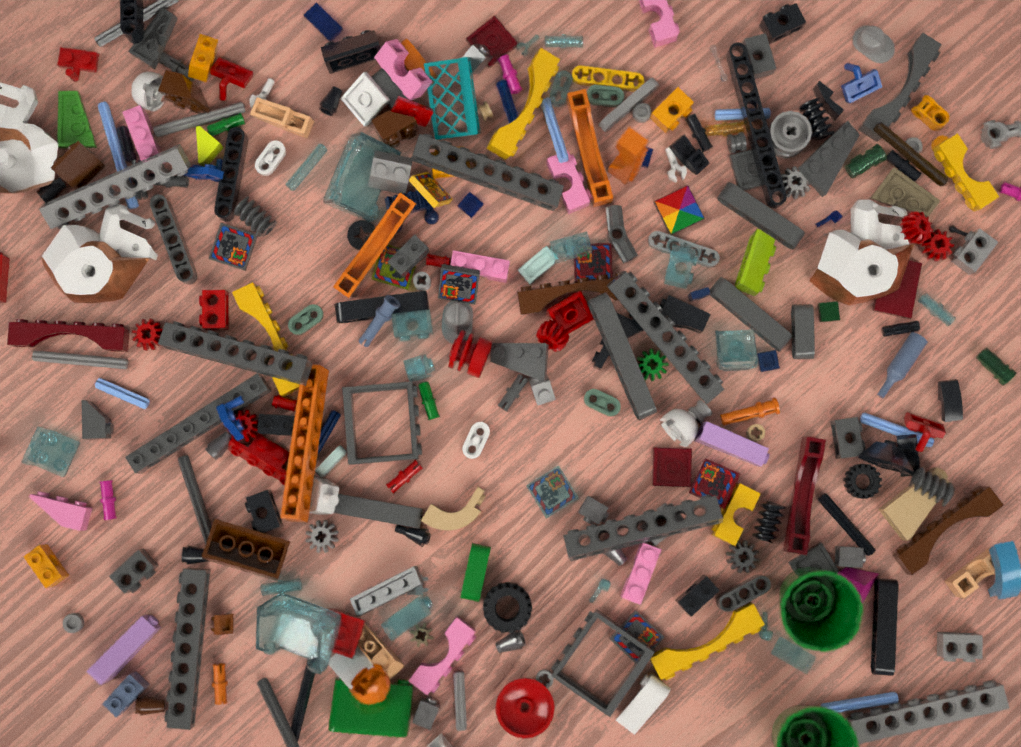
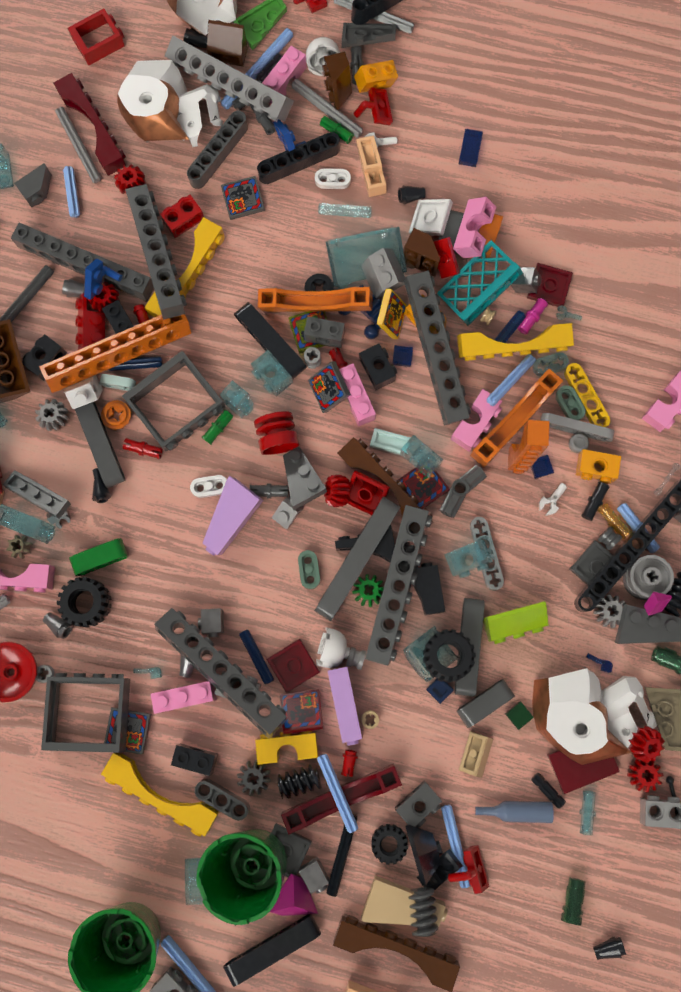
camera: 65 degrees right, 5 degrees down
neon yellow slope [196,126,224,167] -> none
dark grey piece [234,196,277,237] -> none
sand green plate [288,304,324,335] -> none
black slope [320,30,381,74] -> none
sand blue pin [358,295,400,347] -> none
tan arch [421,487,486,530] -> none
light grey piece [442,301,473,344] -> none
clear light blue tile [526,465,579,518] -> none
clear light blue pin [545,34,583,49] -> none
white door [616,674,671,735] -> none
tile [653,185,705,235] -> none
black slope [669,134,710,175] -> none
dark blue tile [688,287,710,302] -> none
dark grey beam [717,182,805,250] -> none
orange pin [720,397,780,426] -> none
clear light blue hand [759,612,773,641] -> none
black slope [938,379,963,422] -> none
none -> orange gear [101,400,132,430]
none -> lavender slope [203,476,263,556]
none -> dark blue axle [239,630,274,685]
none -> light blue axle [317,754,358,833]
none -> red pin [341,750,358,777]
none -> black brick [359,344,397,391]
none -> black tyre [423,629,476,683]
none -> tan slope [459,731,493,778]
none -> dark pink slope [644,592,672,615]

